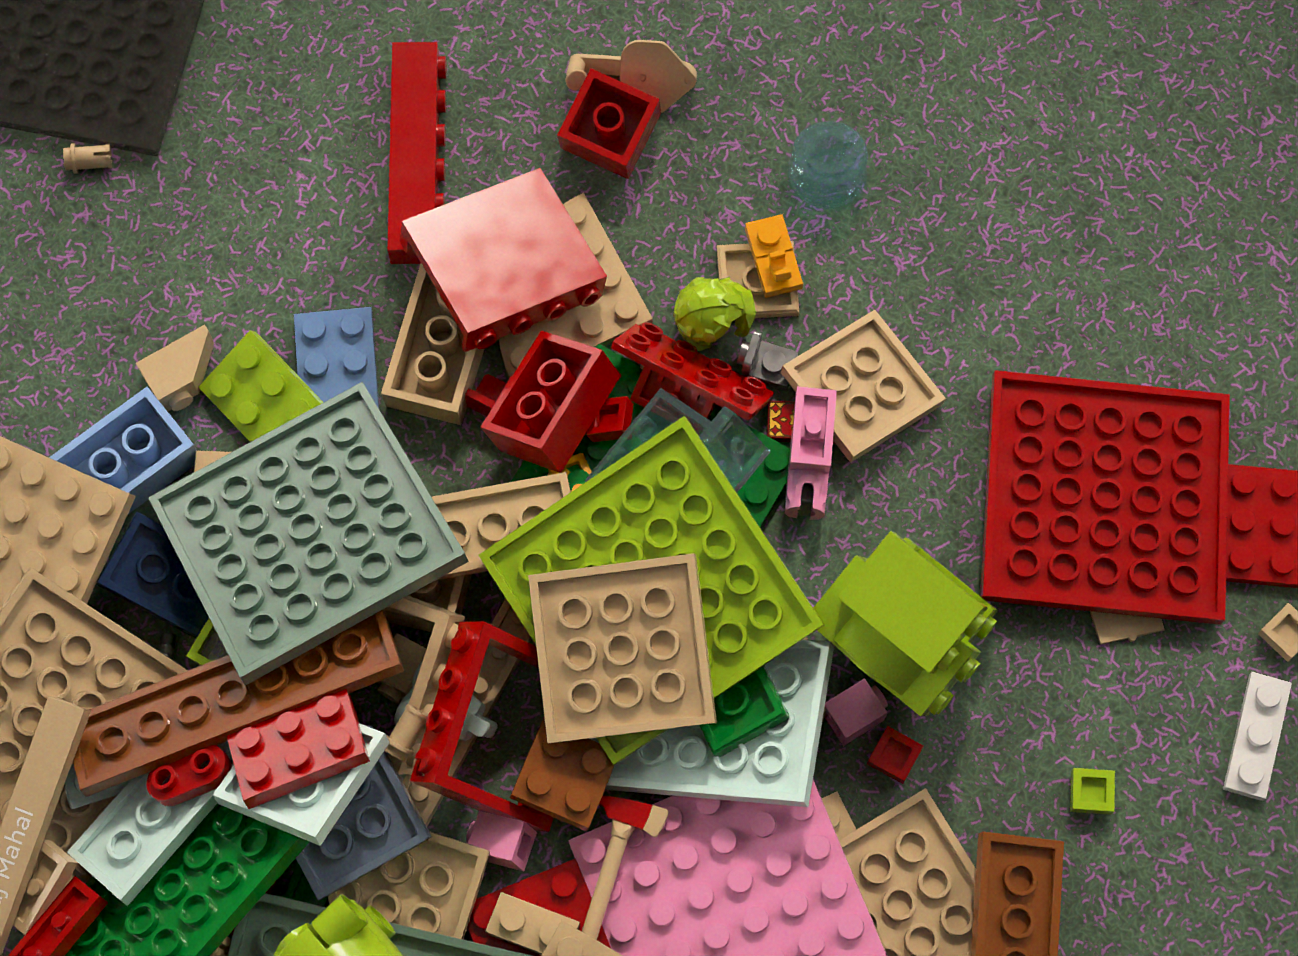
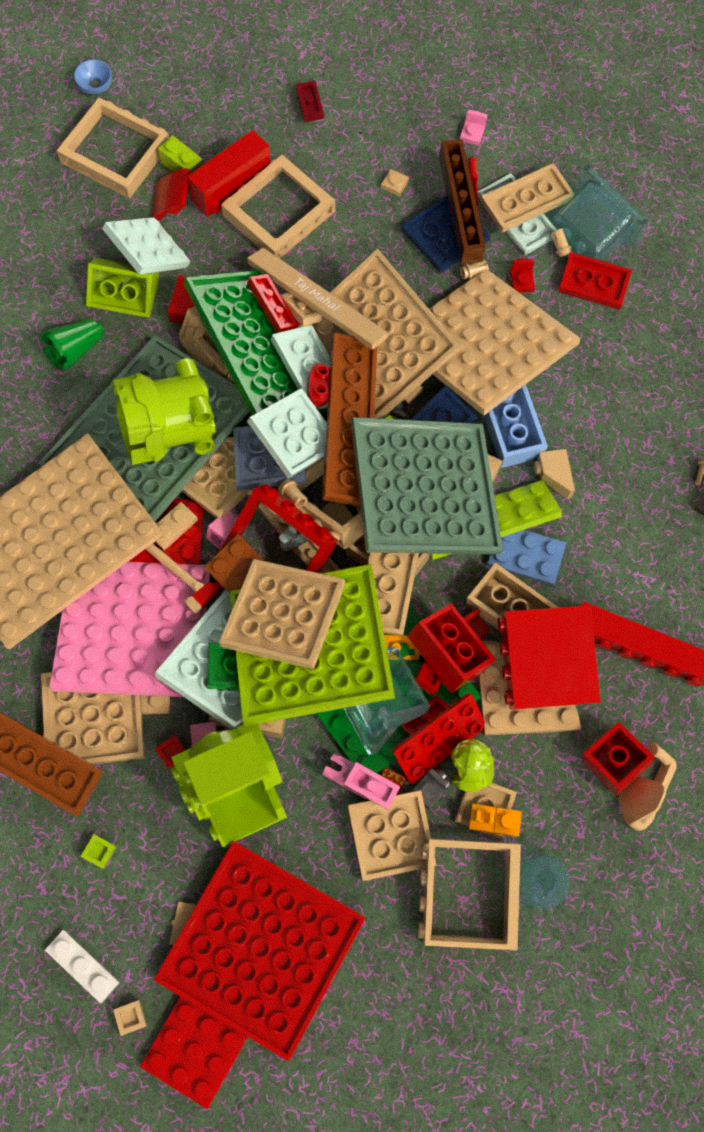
camera: 110 degrees right, 0 degrees up
plate [227,689,370,809] -> none
none -> tan window [418,838,521,950]

